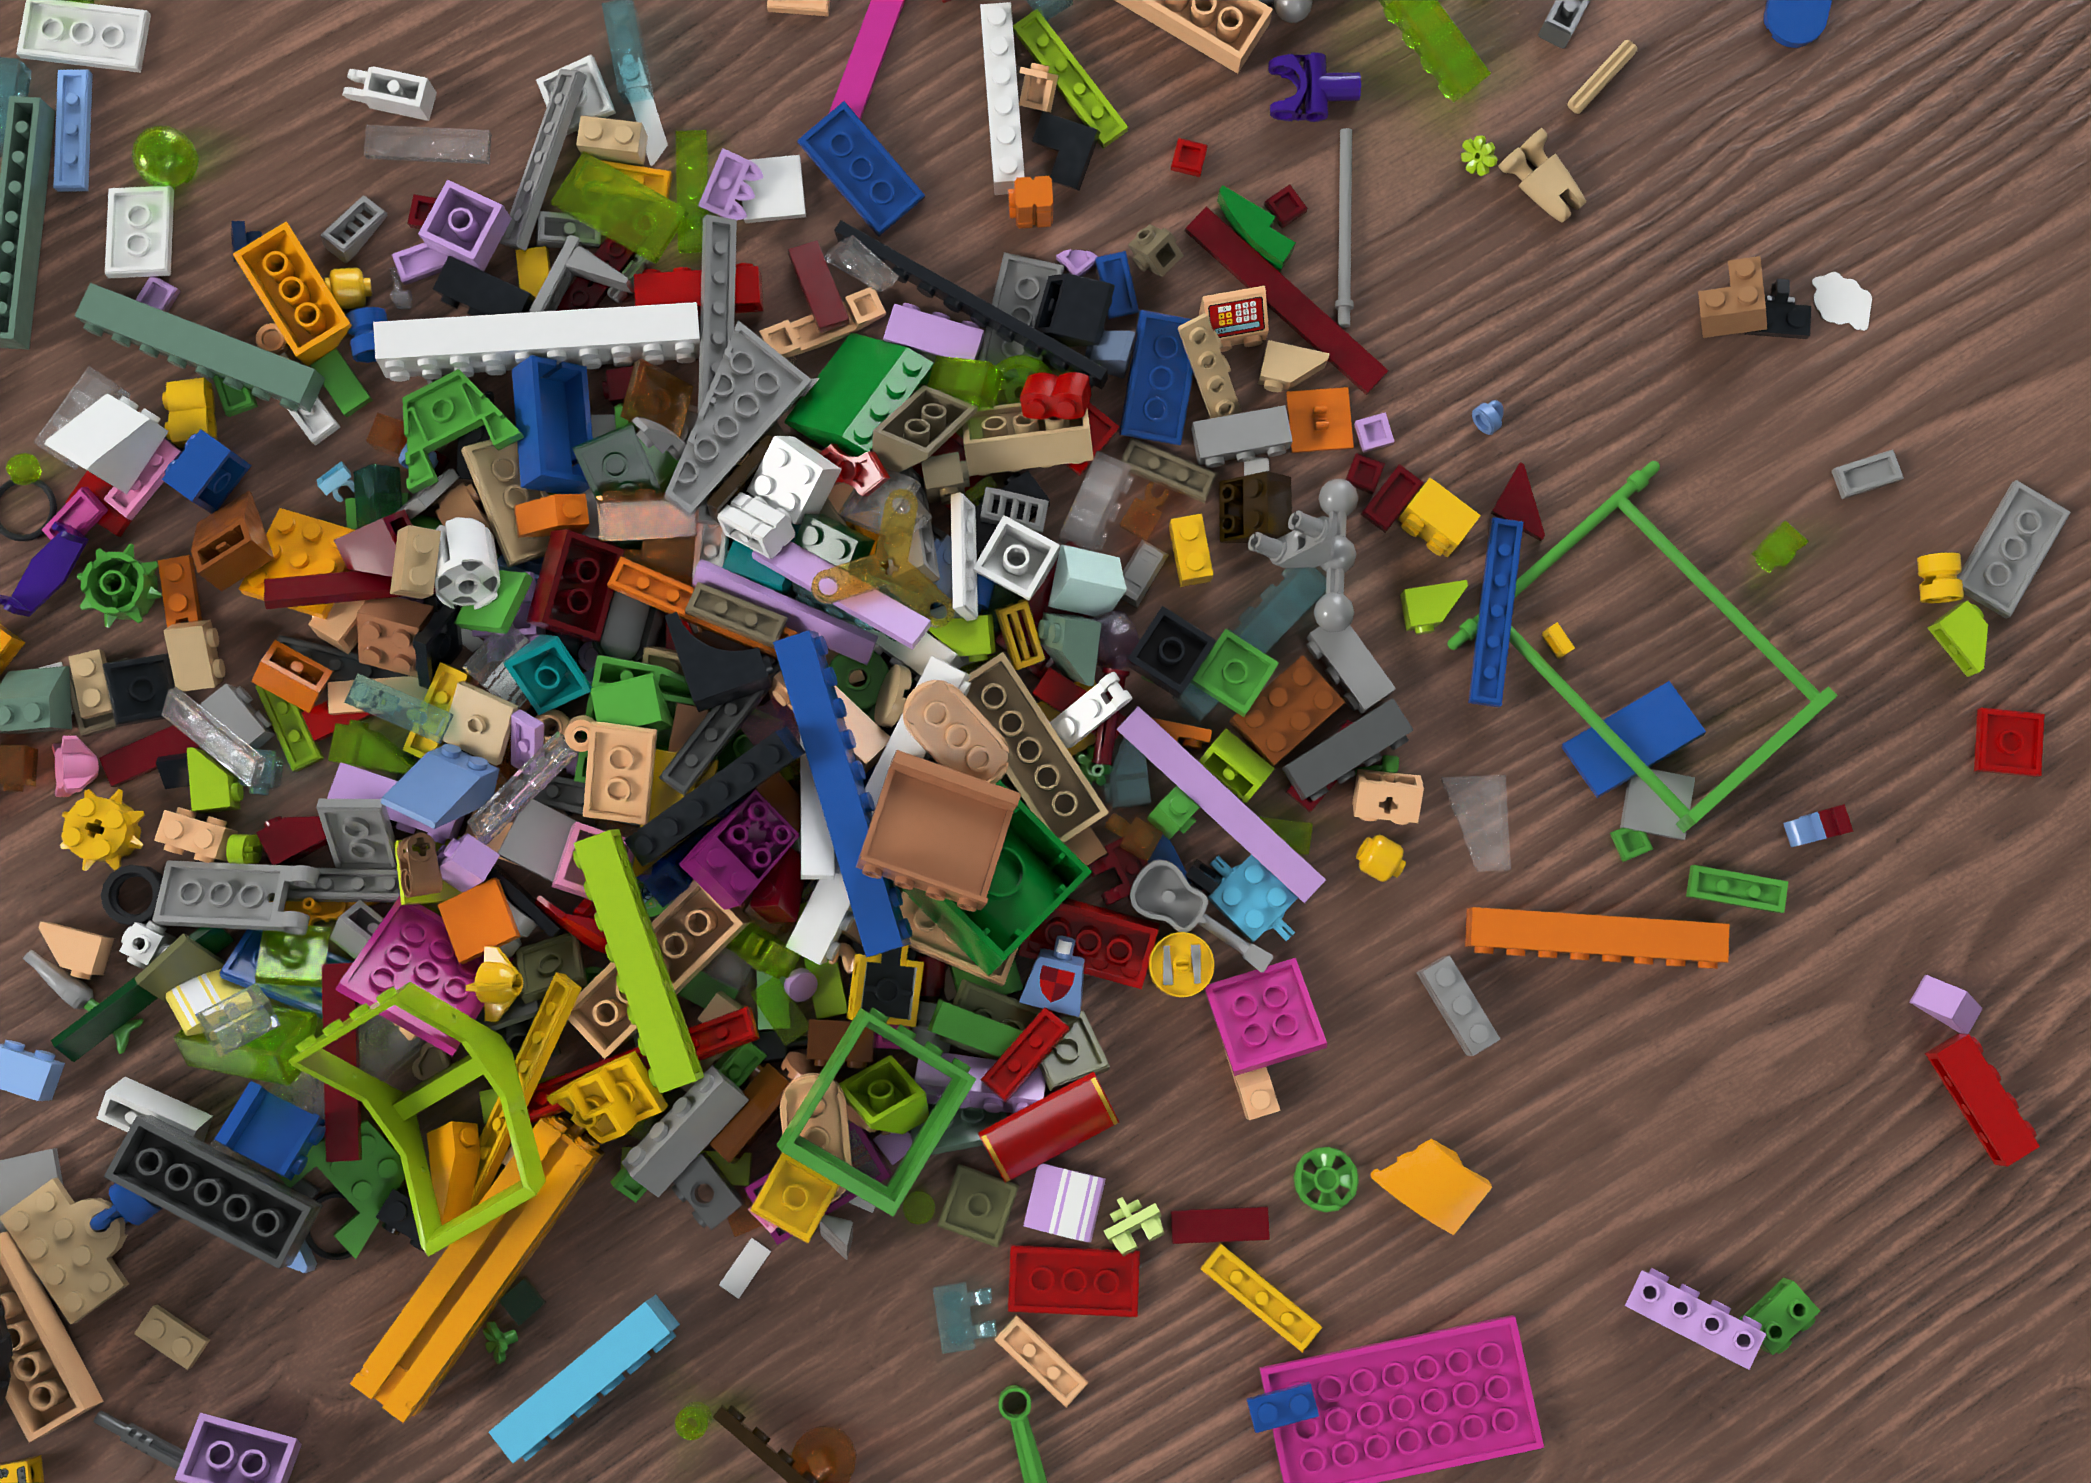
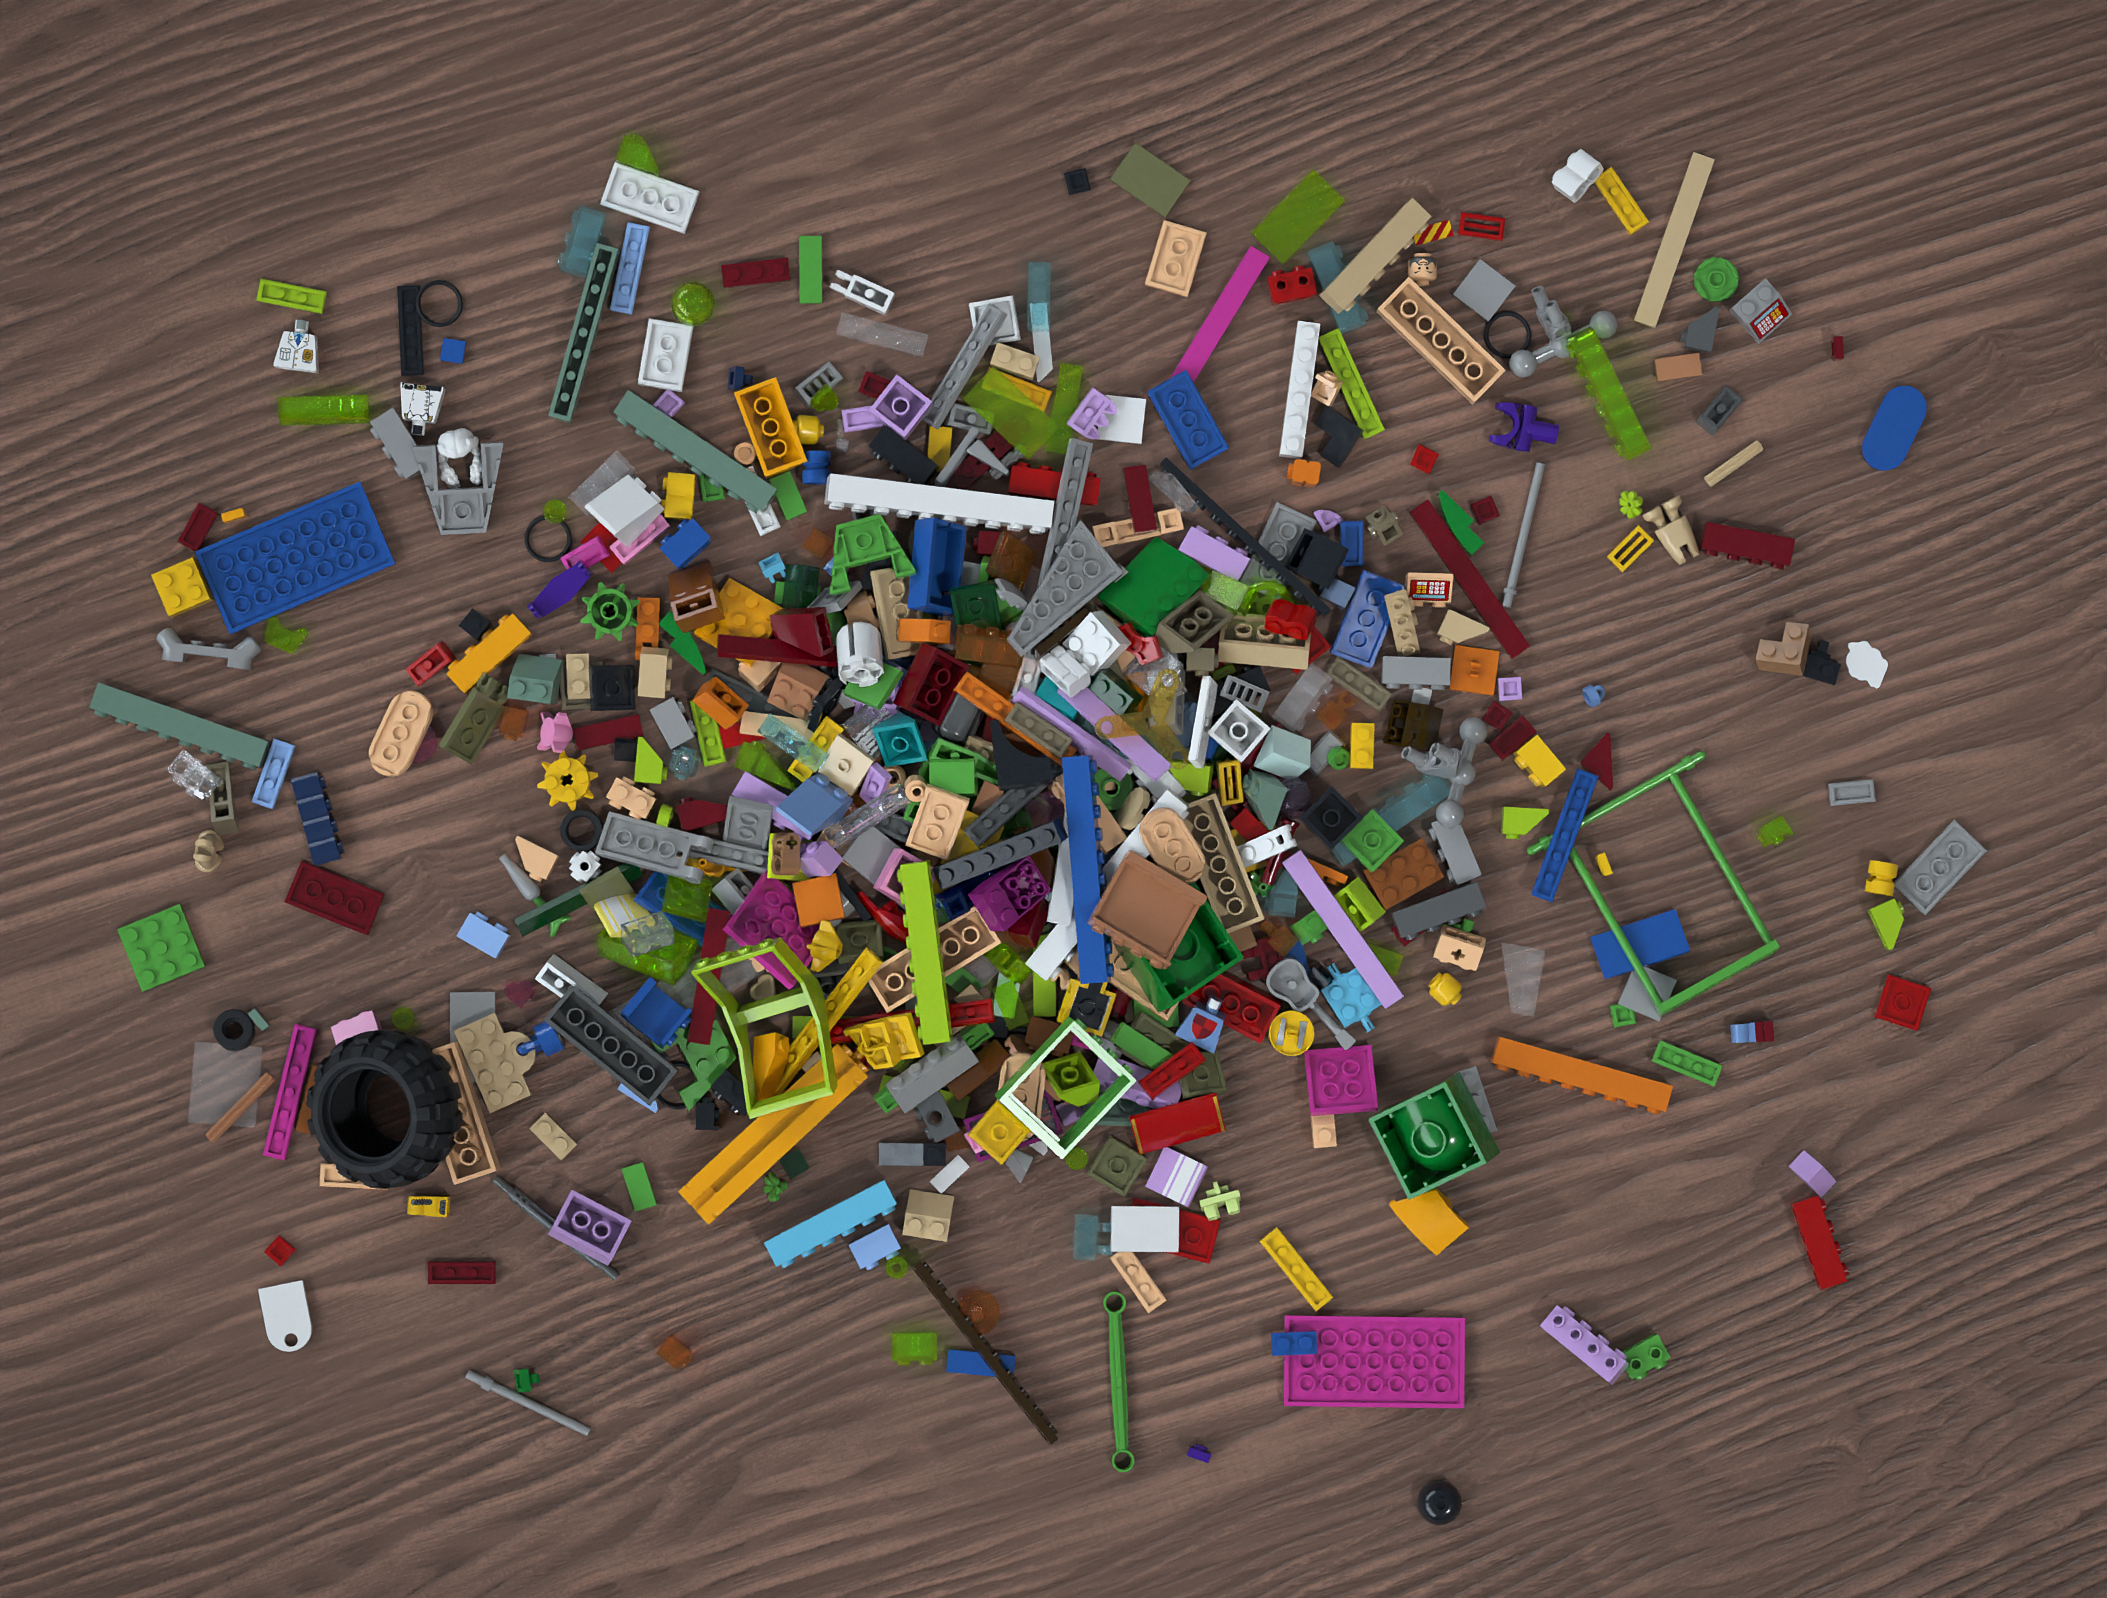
camera: 10 degrees right, 5 degrees up
clear tile [162,687,266,787] -> none
tan brick [390,525,441,599] -> none
lavender tile [784,968,818,1002] -> none
dark red tile [1171,1206,1270,1244] -> none
bright green piece [1293,1146,1359,1212] -> none
none -> clear pink tile [504,981,534,1009]
none -> bright green tile [622,1162,657,1212]
none -> green slope [659,611,707,676]
none -> black brick [695,1098,720,1130]
none -> dark red plate [721,258,791,288]
none -> bright green tile [799,236,822,304]
none -> clear neon green tile [810,384,839,412]
none -> light blue brick [849,1224,901,1270]
none -> slope [879,1143,946,1166]
none -> tan slope [902,1189,954,1242]
none -> white tile [1110,1206,1179,1252]
none -> bright green tile [1327,746,1350,770]
none -> green piece [1368,1072,1500,1200]
none -> yellow tile [1607,525,1654,573]
none -> dark red brick [1700,522,1795,570]

